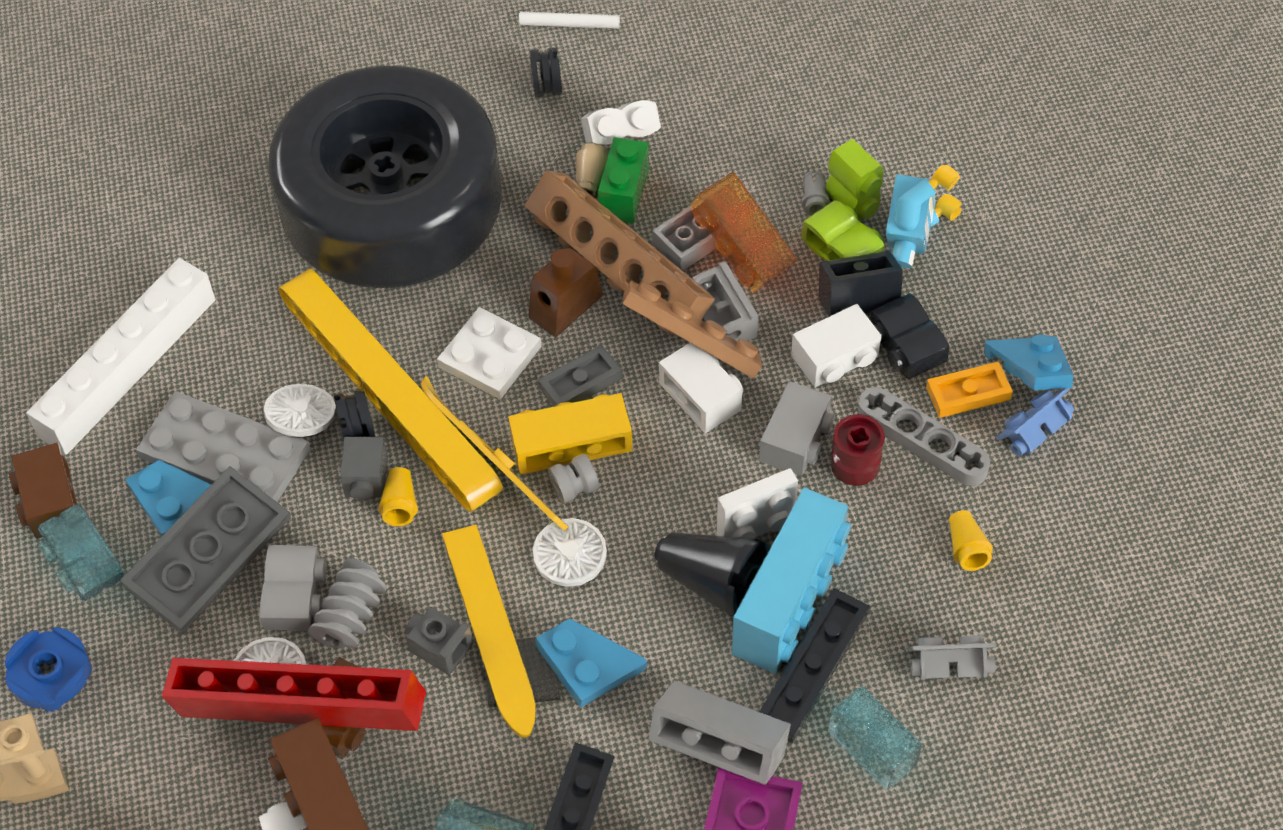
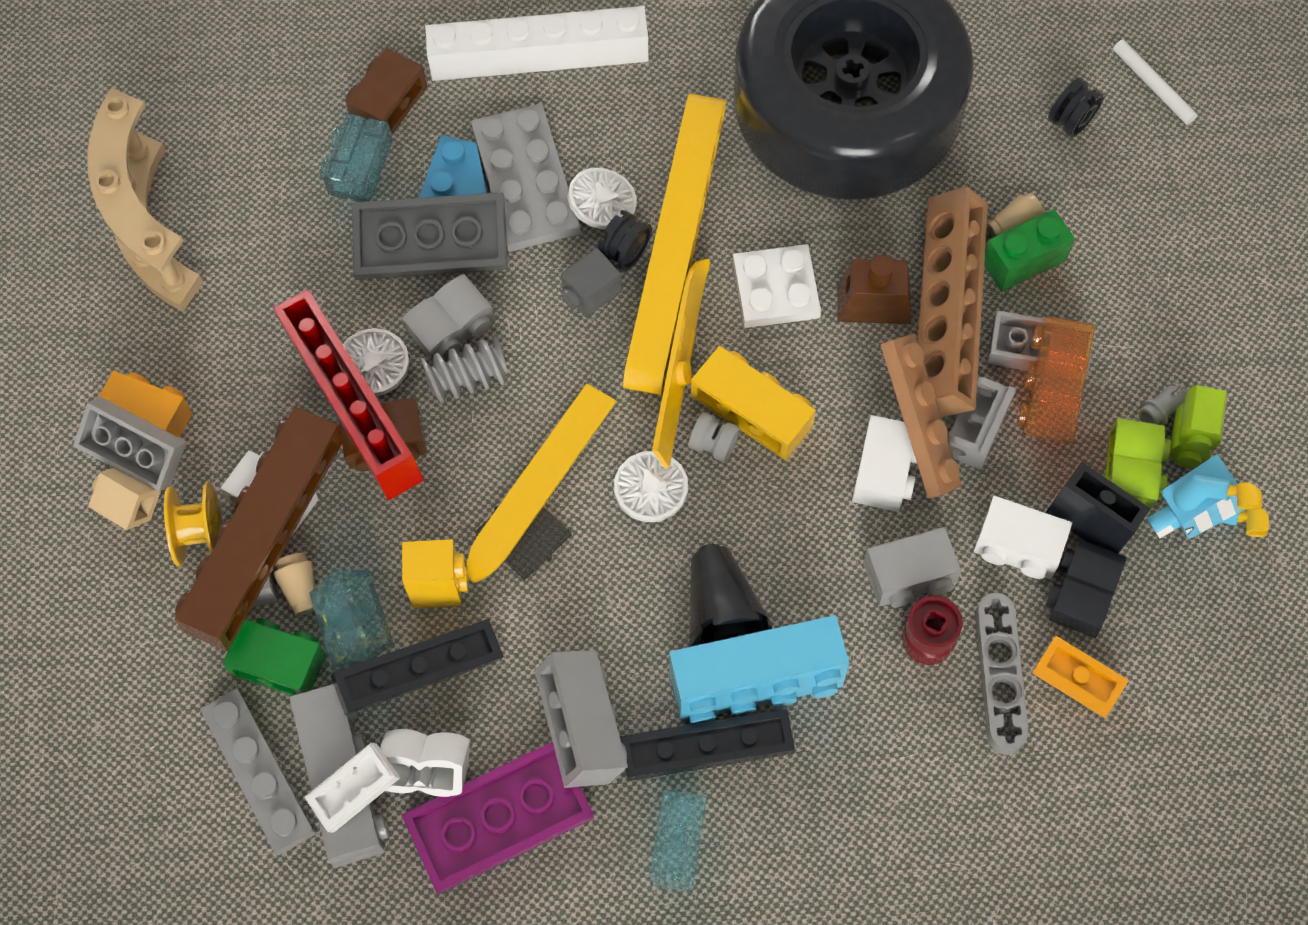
camera: 50 degrees right, 10 degrees up
blue plate [4,628,92,711] -> none
yellow cone [378,467,418,527] -> none
dark grey brick [406,606,473,676] -> none
dark azure wing [535,619,647,708] -> none
dark grey plate [538,344,623,407] -> none
white brick [581,101,661,145] -> none
white plate [717,468,798,538] -> none
light grey hinge [908,636,996,680] -> none
yellow cone [949,510,993,571] -> none
dark azure wing [984,335,1073,390] -> none
medium blue hinge [996,388,1074,456] -> none
none -> yellow brick [402,539,469,609]

